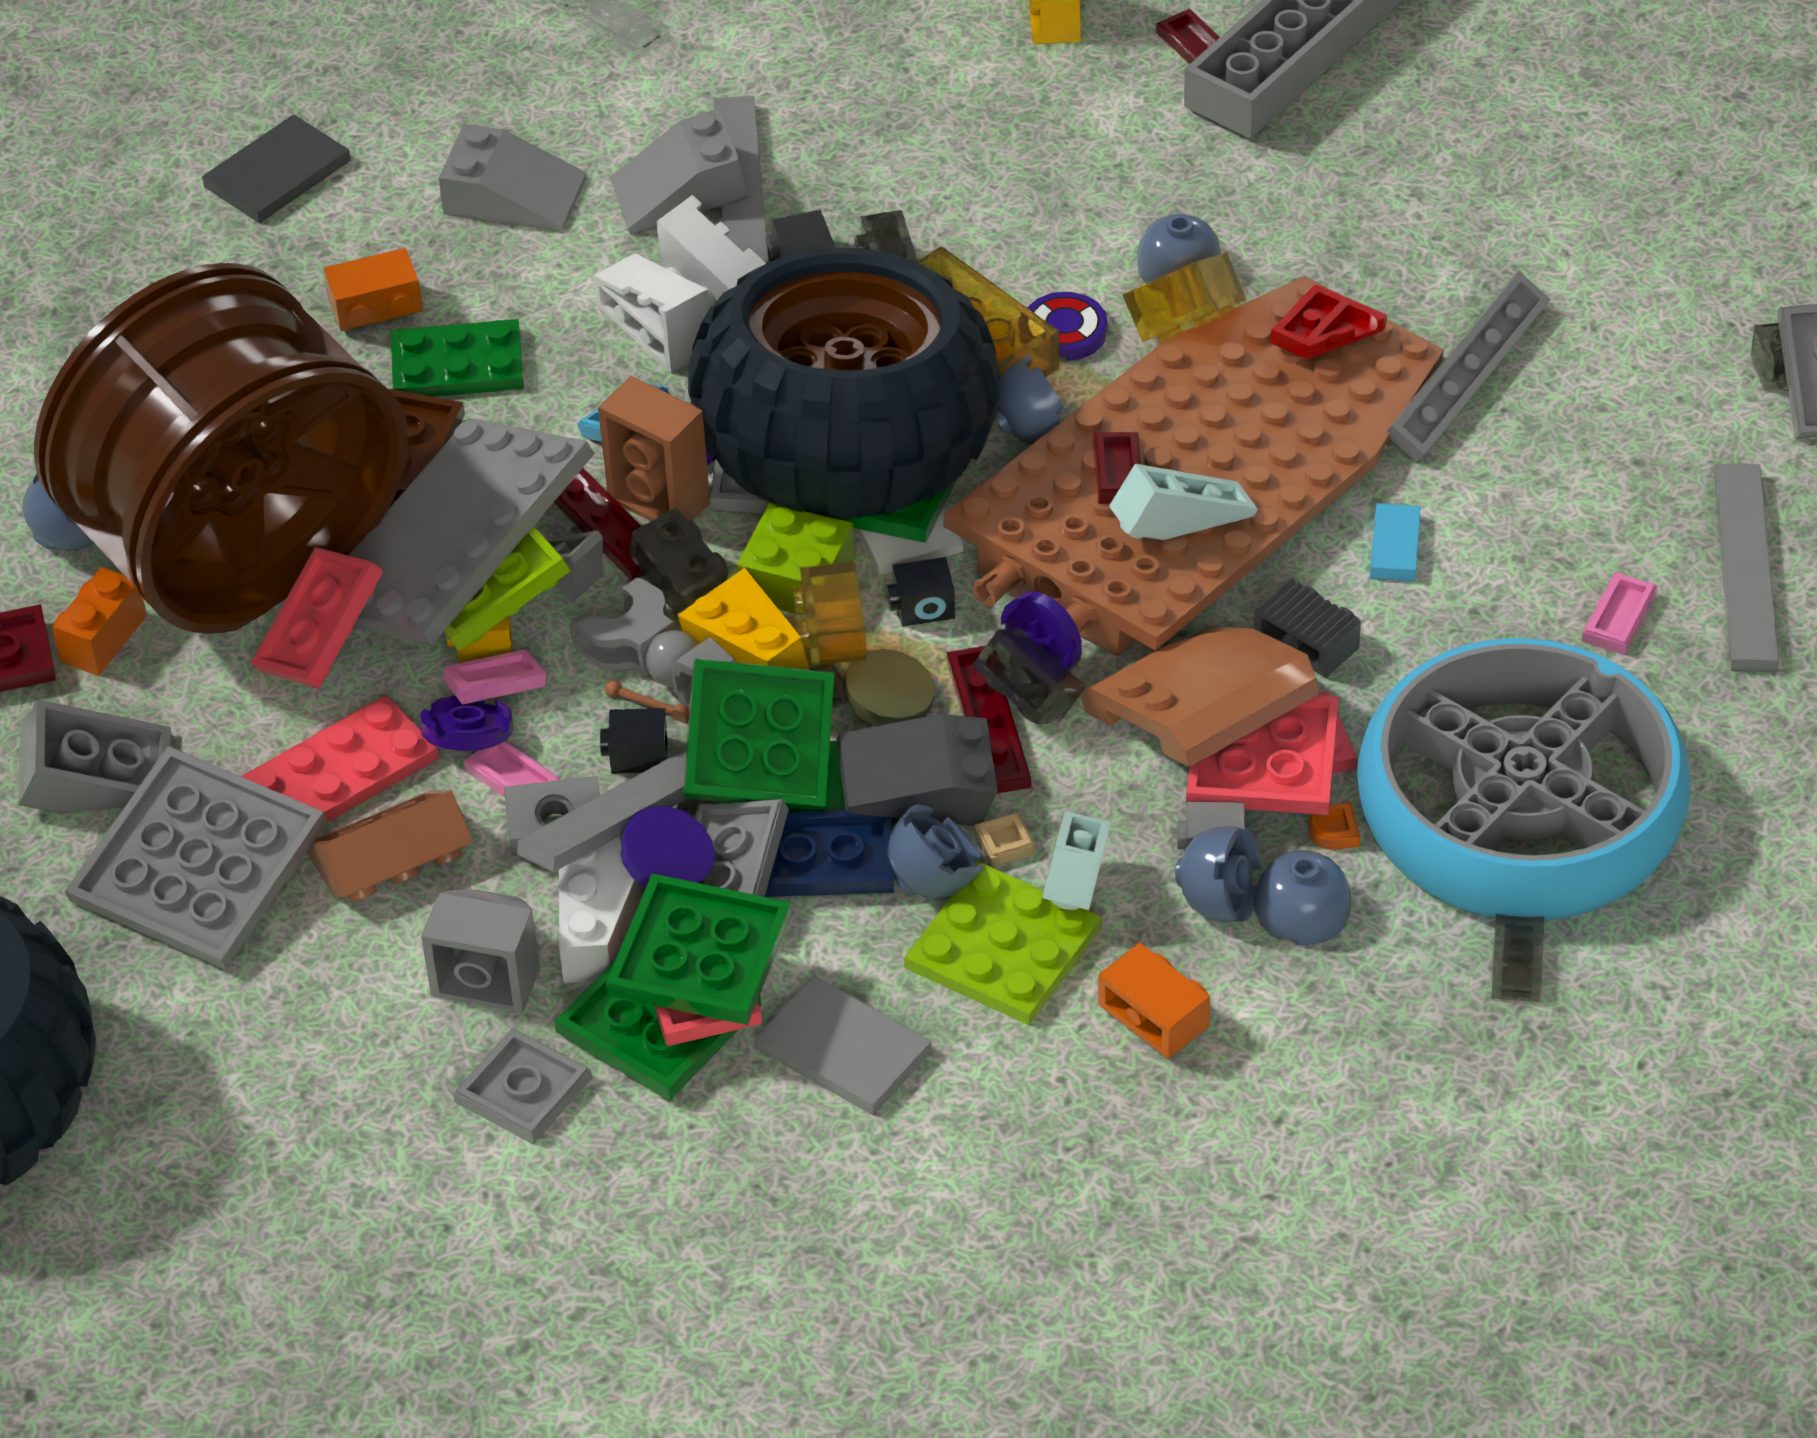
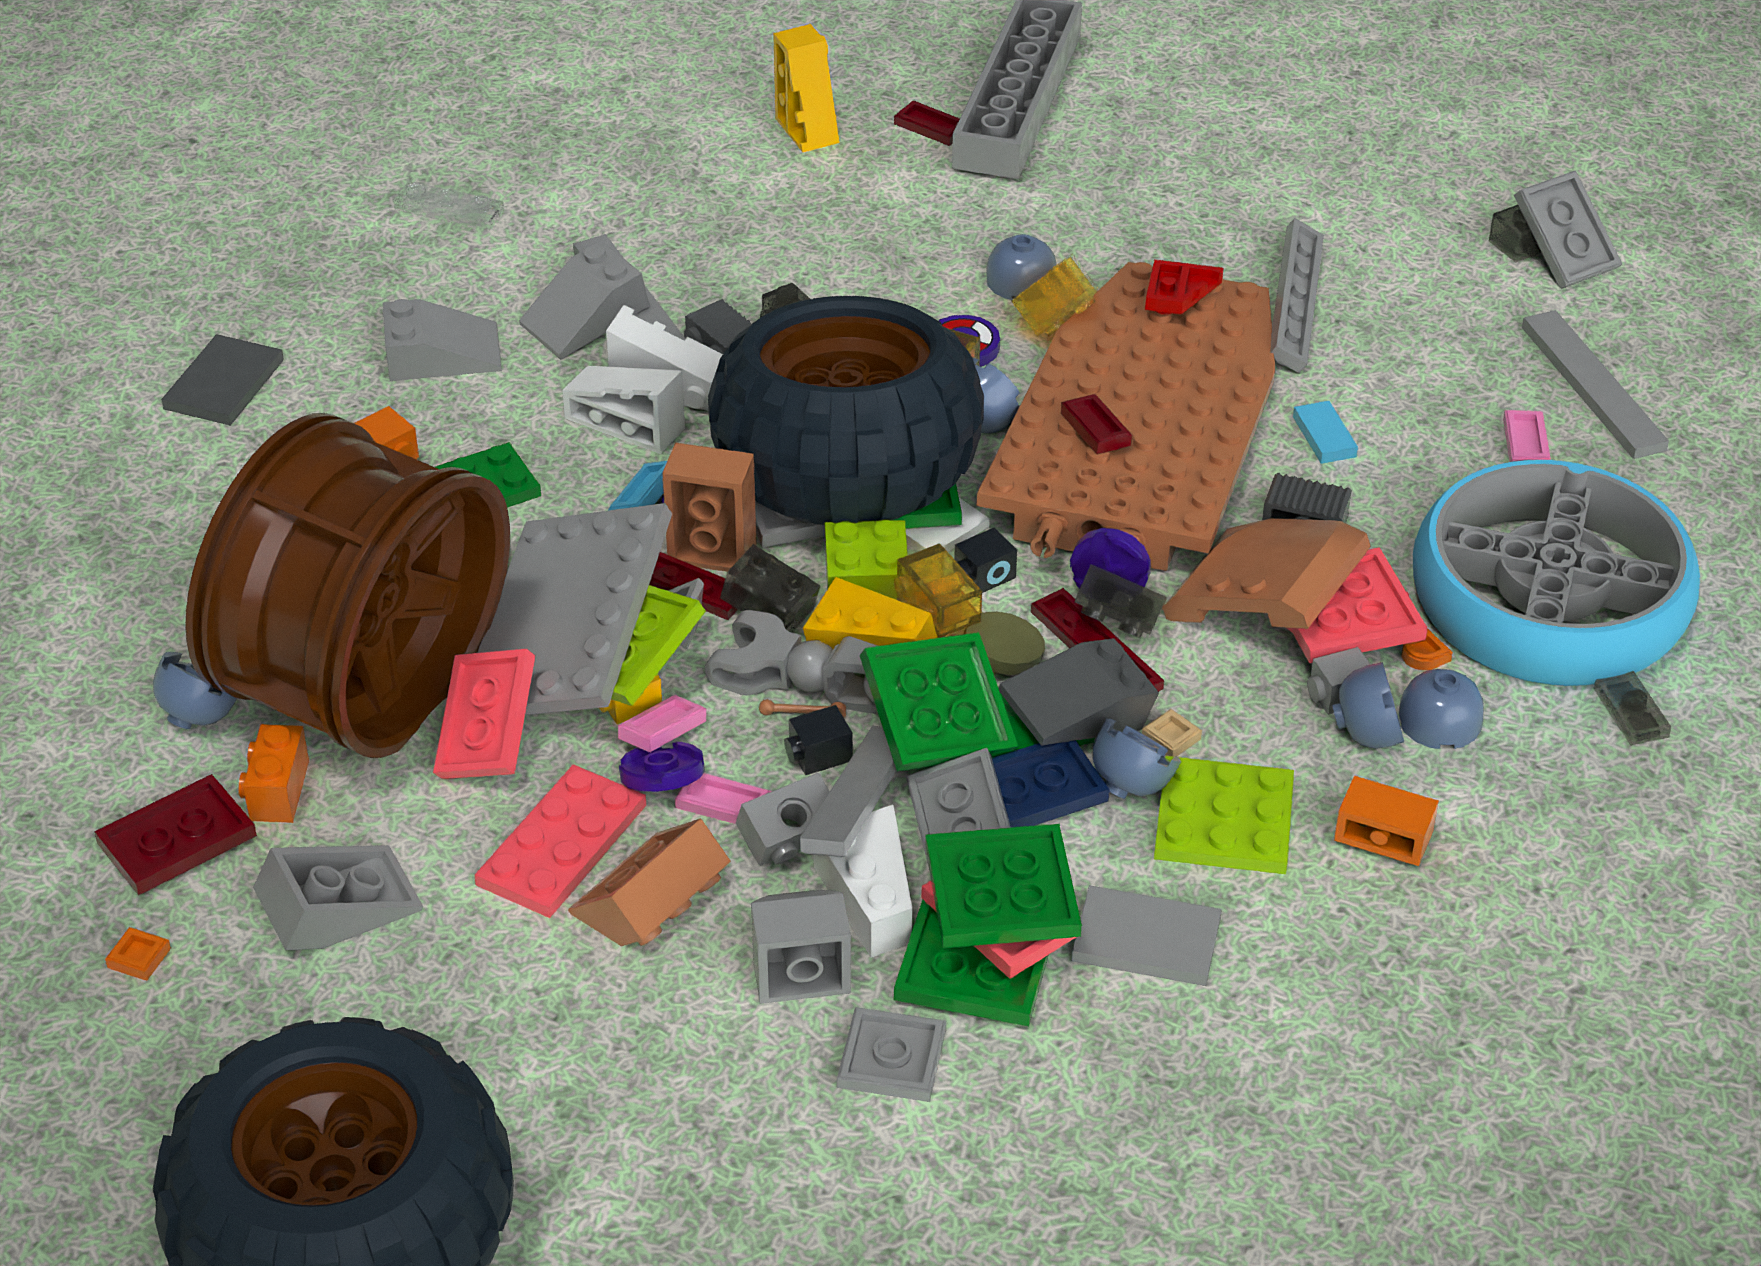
camera: 25 degrees left, 5 degrees down
light grey plate [65,746,327,970] -> none
dark purple tile [620,806,715,888] -> none
light aqua brick [1042,811,1111,910] -> none
light aqua slope [1109,464,1258,540] -> none

